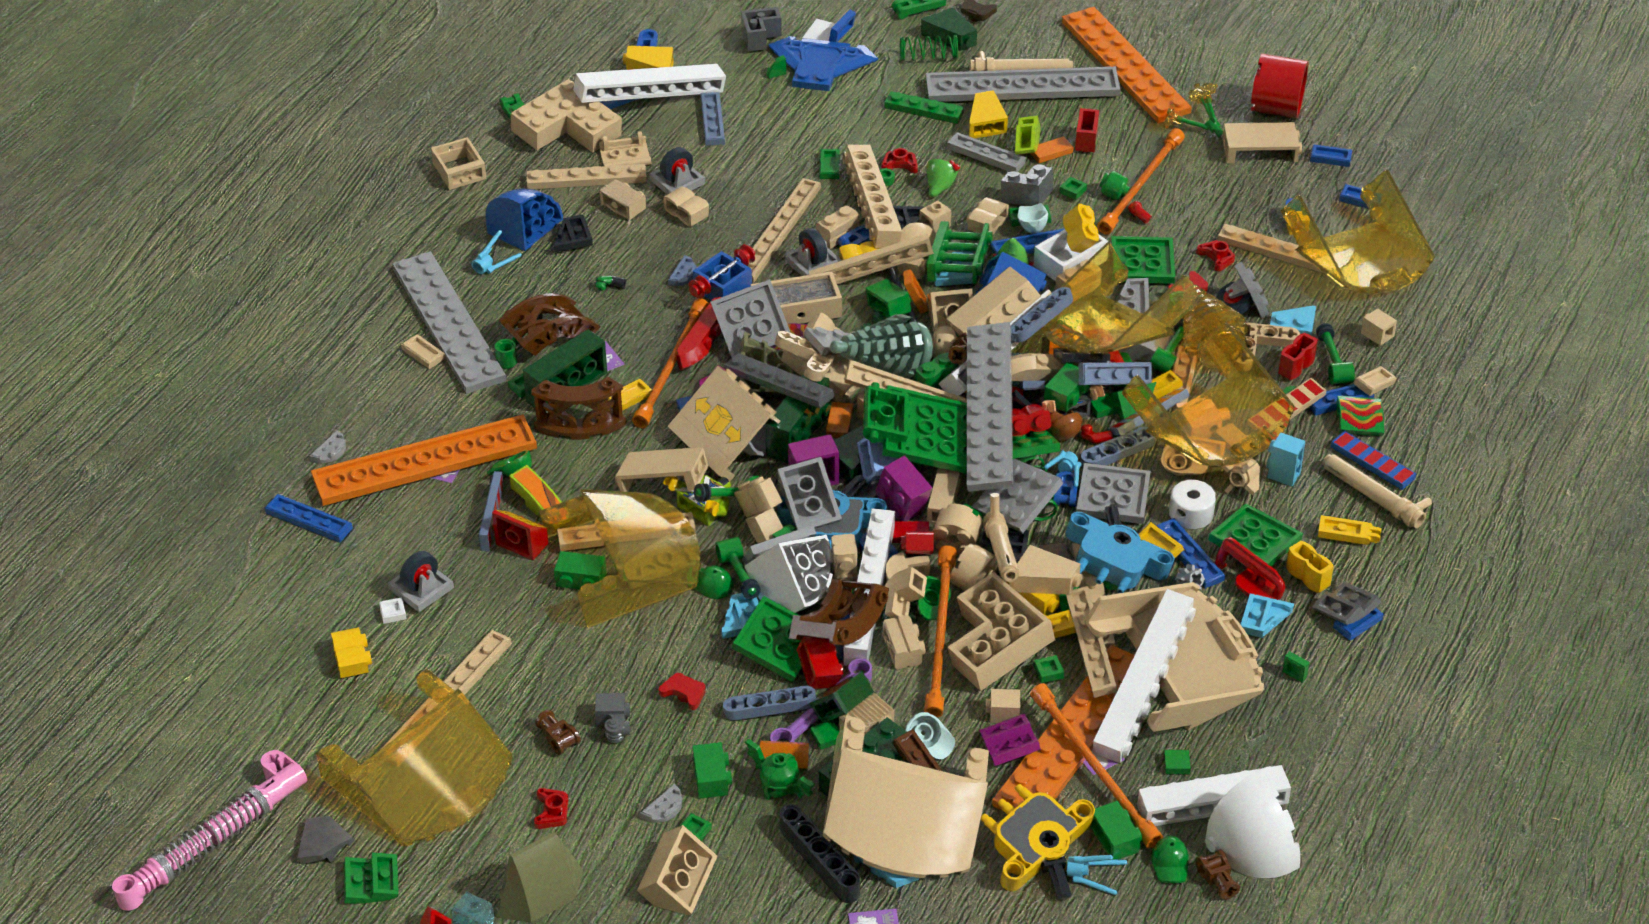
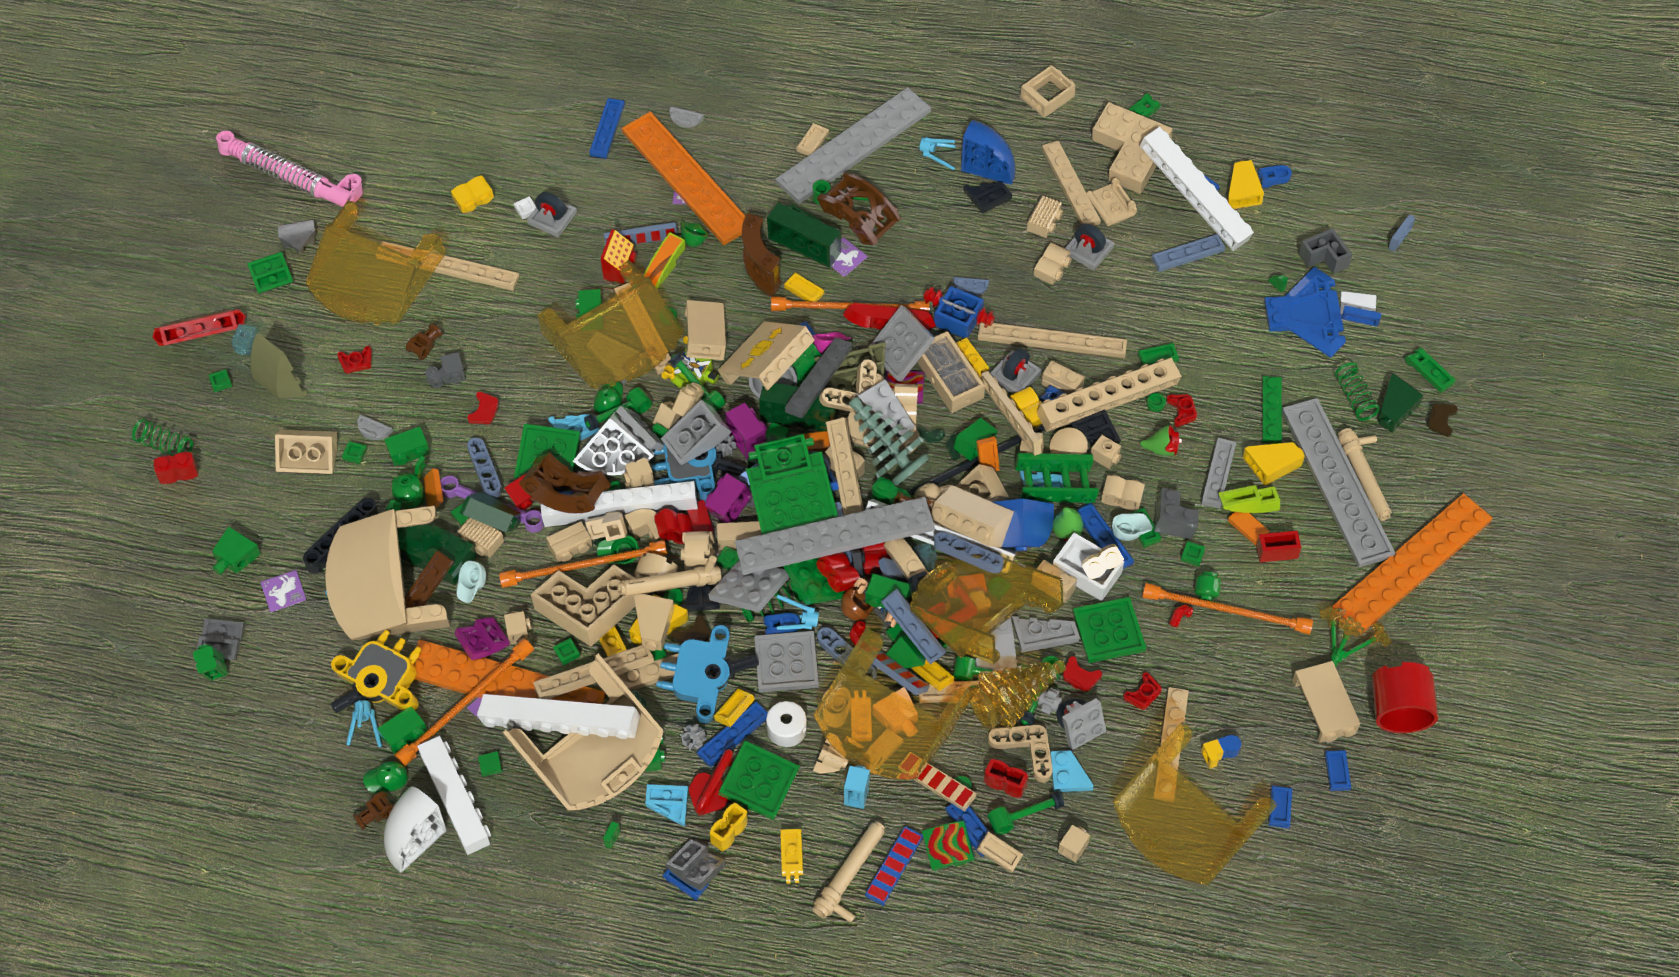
camera: 75 degrees right, 15 degrees up
arm [595,275,626,290] -> none

